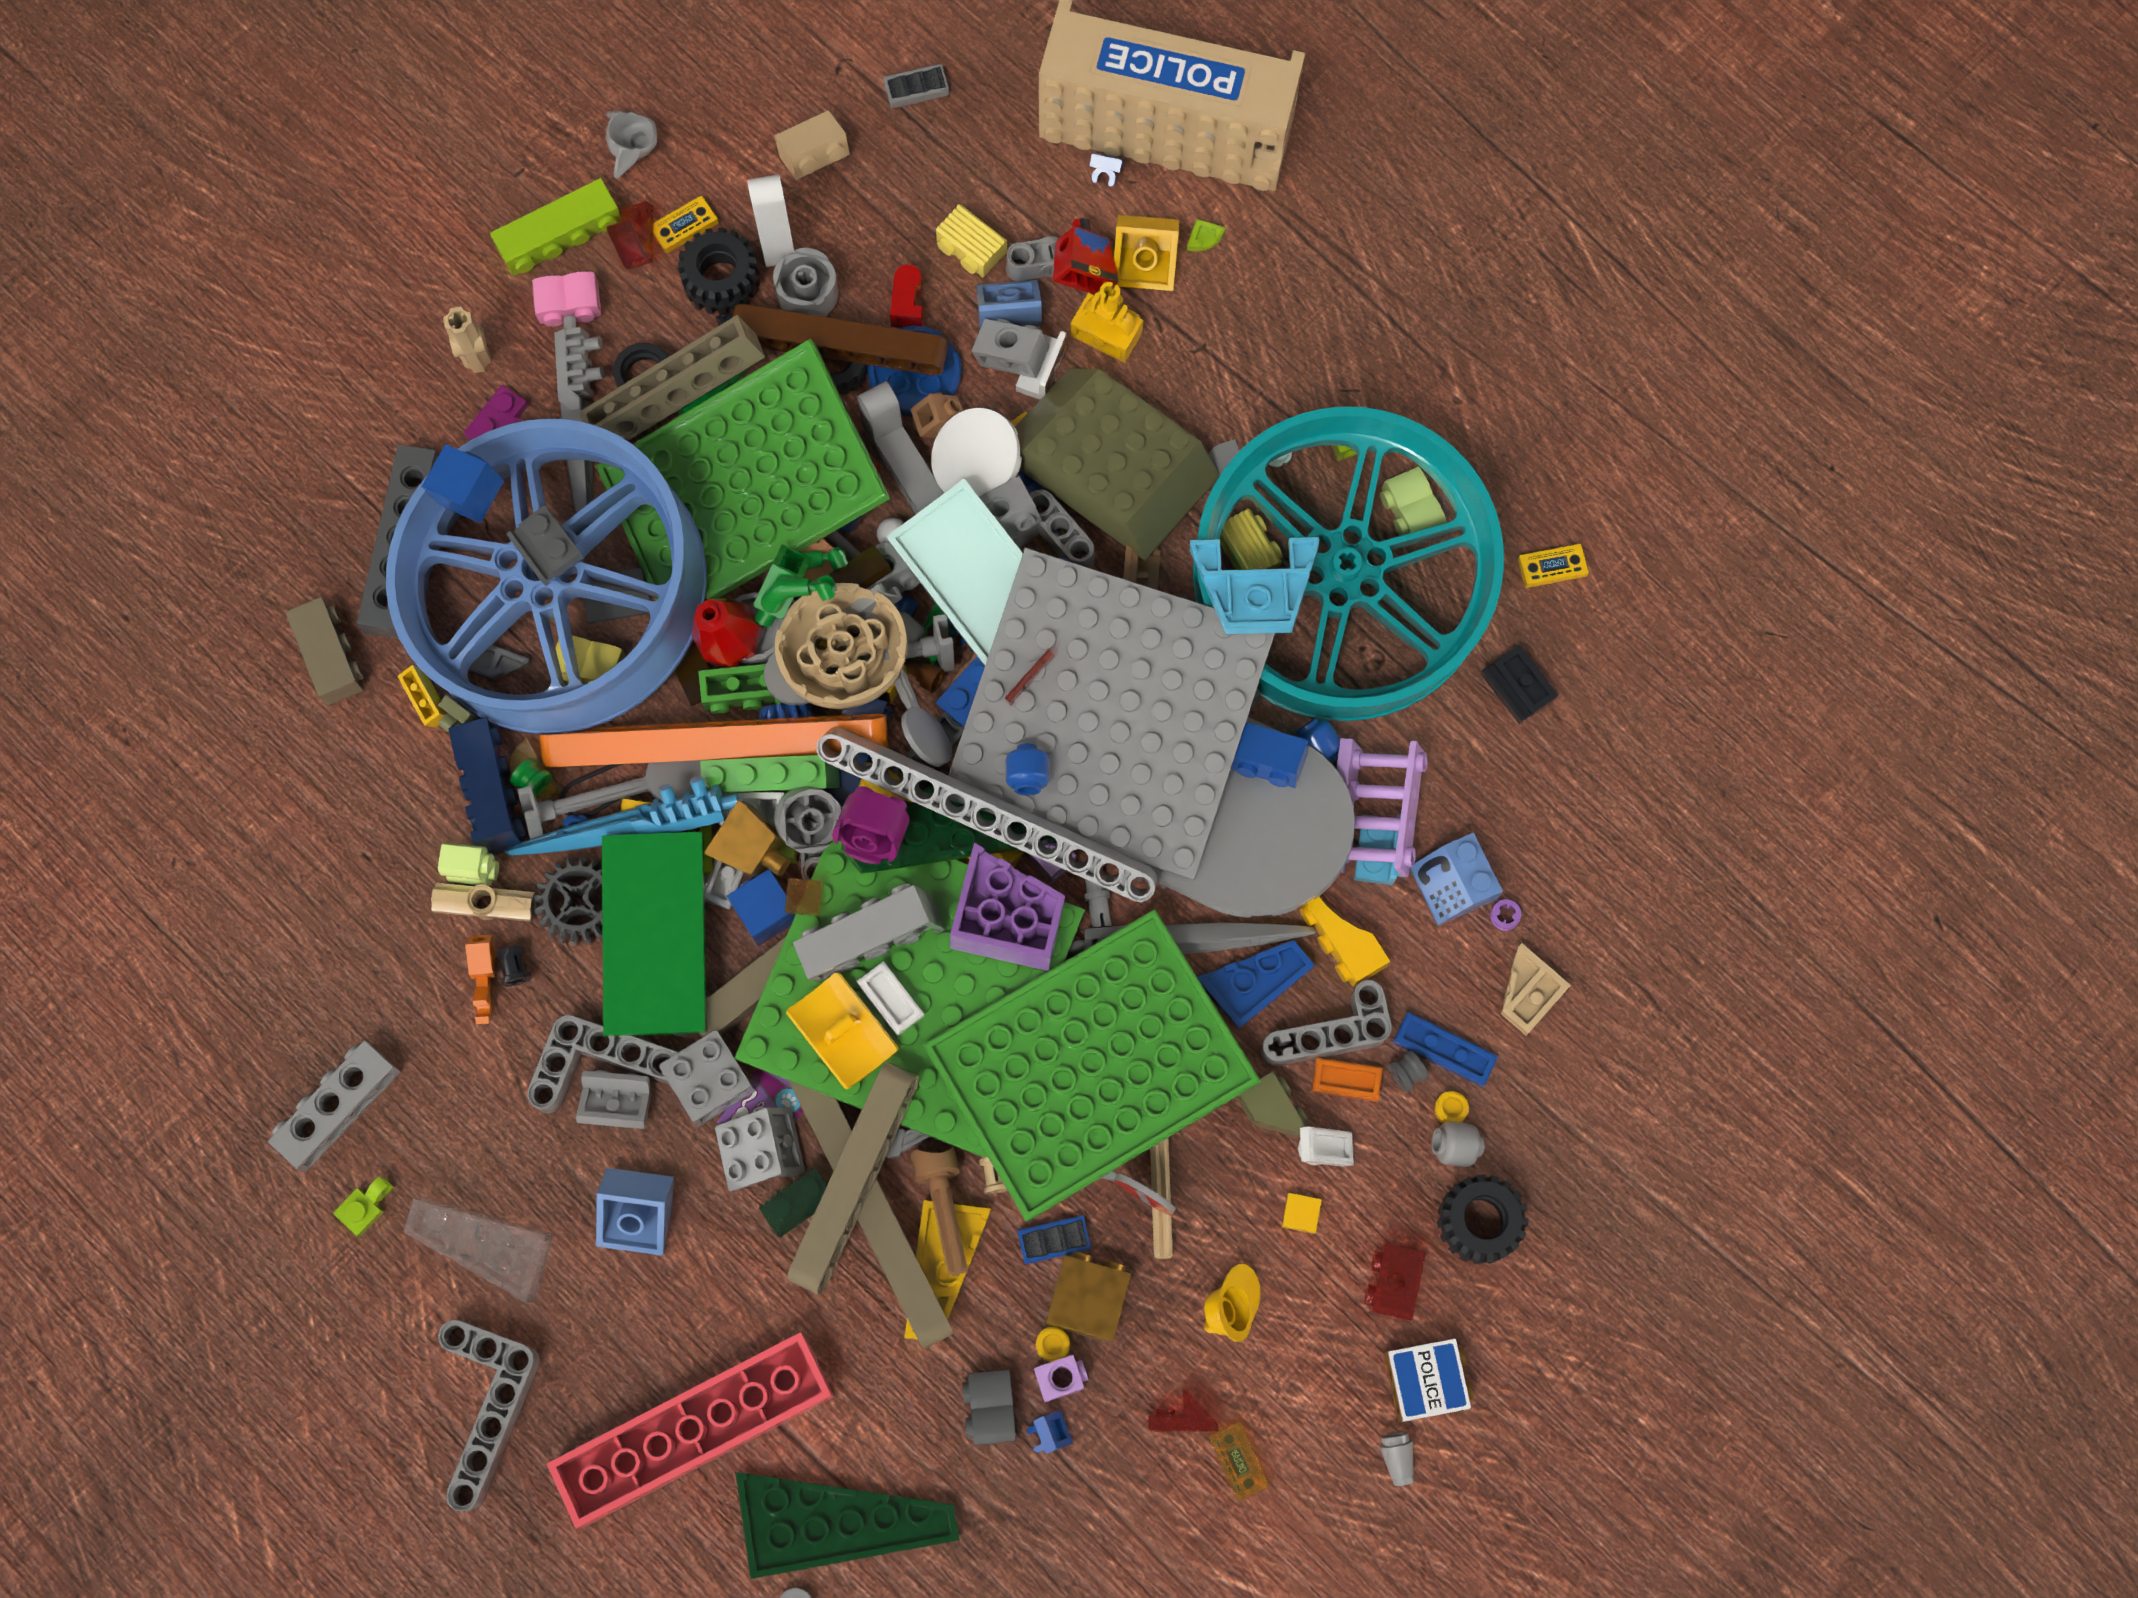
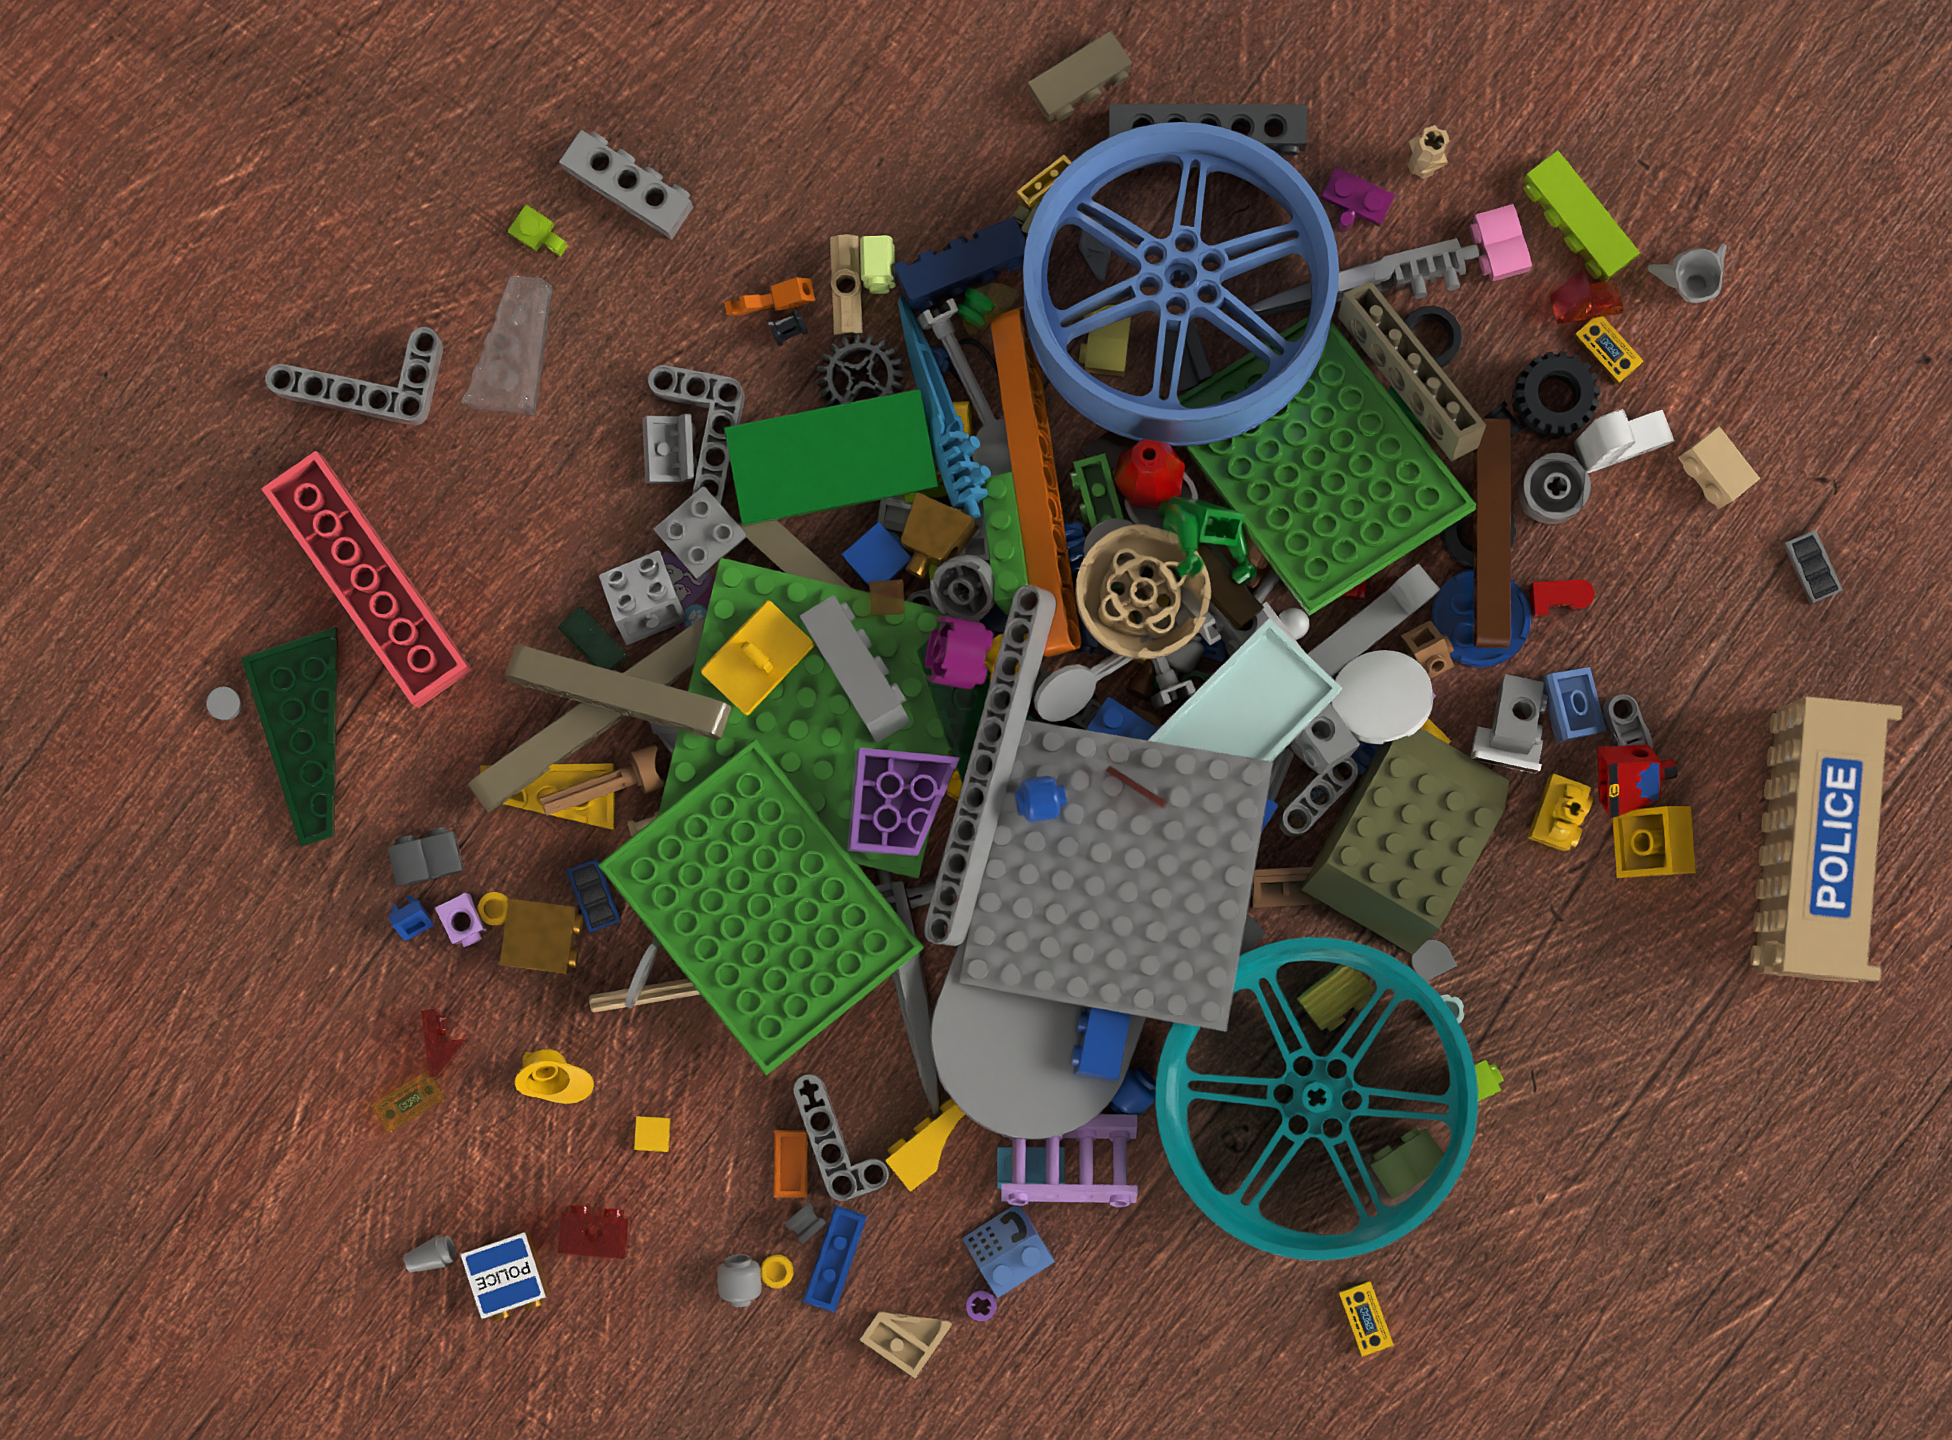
camera: 90 degrees right, 10 degrees up
blue head [421,444,504,523] -> none
dark grey plate [506,505,584,586] -> none
medium blue slope [596,1168,674,1256] -> none
white tile [857,961,924,1037] -> none
light yellow brick [936,204,1007,278] -> none
tile [1090,153,1125,186] -> none
lime tile [1187,219,1226,252] -> none
medium azure wing [1190,537,1319,634] -> none
blue wing [1197,940,1315,1030] -> none
olive slope [1237,1072,1309,1138] -> none
white tile [1298,1126,1354,1167] -> none
black tyre [1437,1175,1529,1264] -> none
black plate [1481,645,1559,725] -> none

